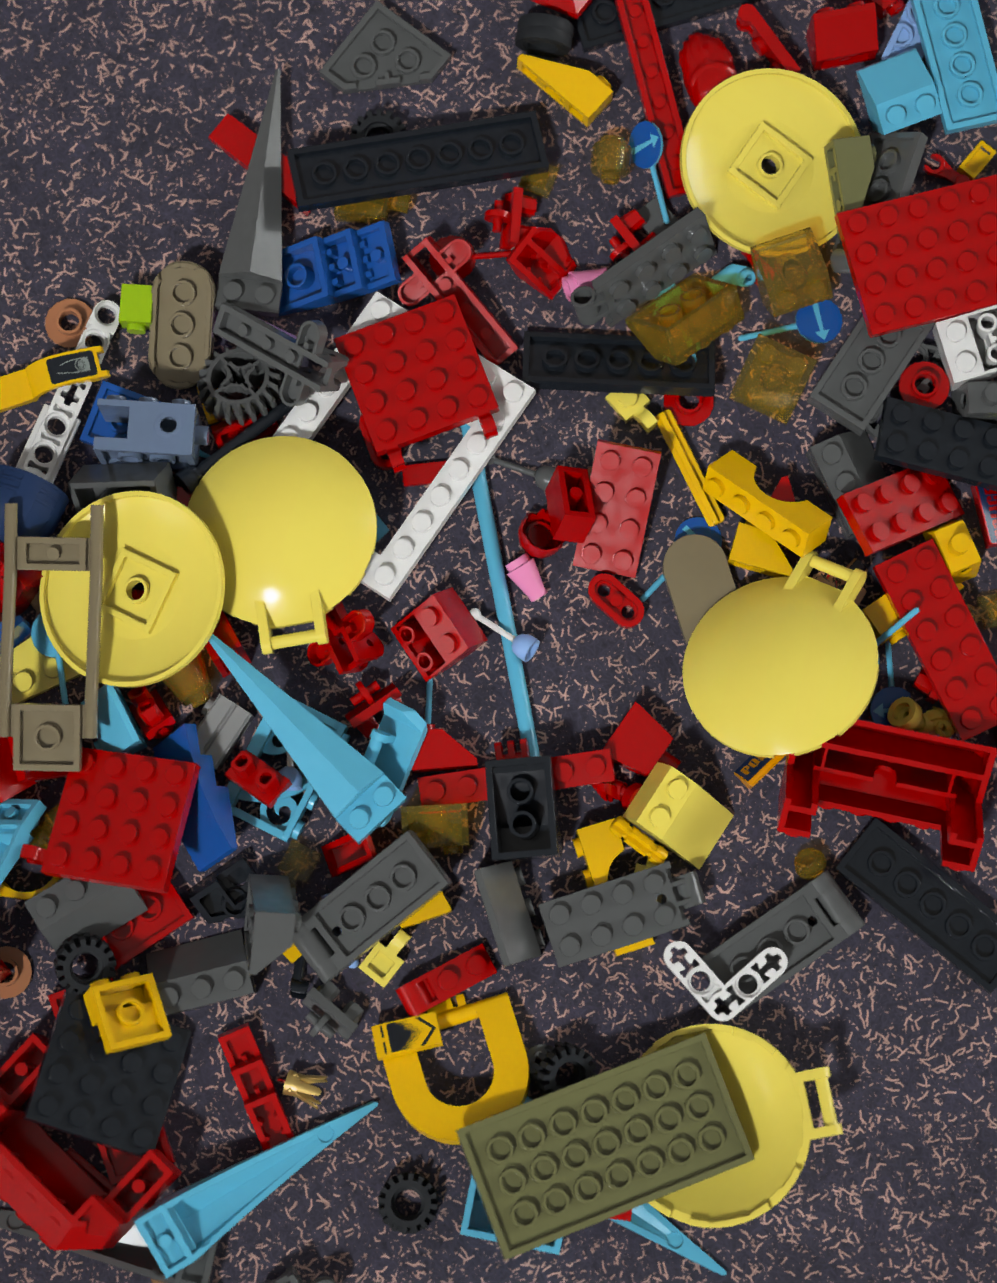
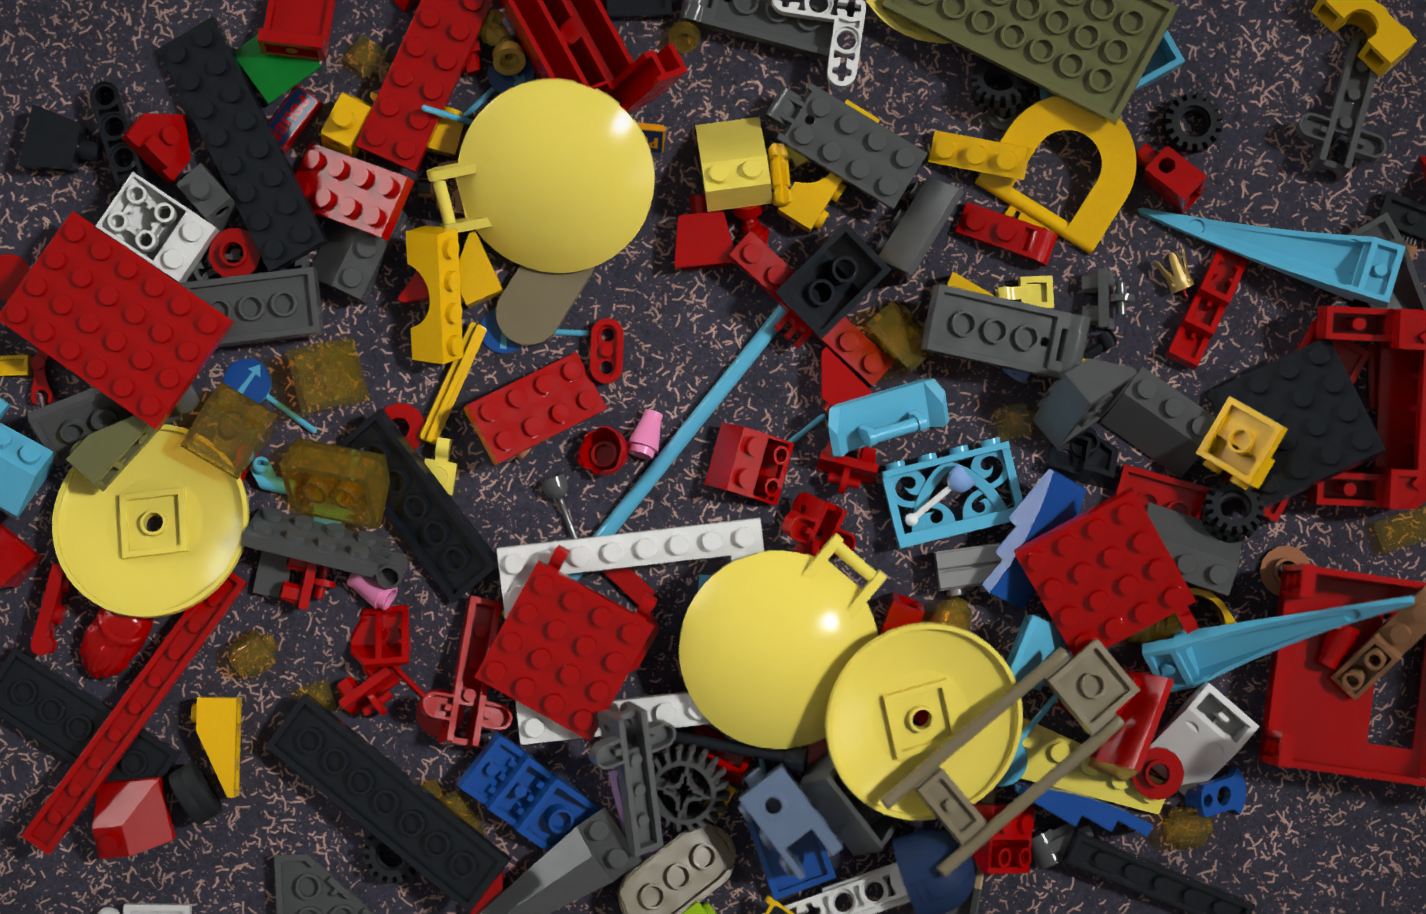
camera: 130 degrees left, 5 degrees up
red hips [127,686,176,740] -> none
medium azure plate [209,634,407,844] -> none
red hips [225,749,292,809] -> none
red slope [321,834,378,877] -> none
yellow tile [371,1011,443,1061] -> none
light blue hinge [469,608,540,662] -> none
red brick [545,465,596,543] -> none
blue piece [629,121,670,224] -> none
none -> yellow plate [928,130,1031,180]
none -> red torso [1136,143,1207,215]

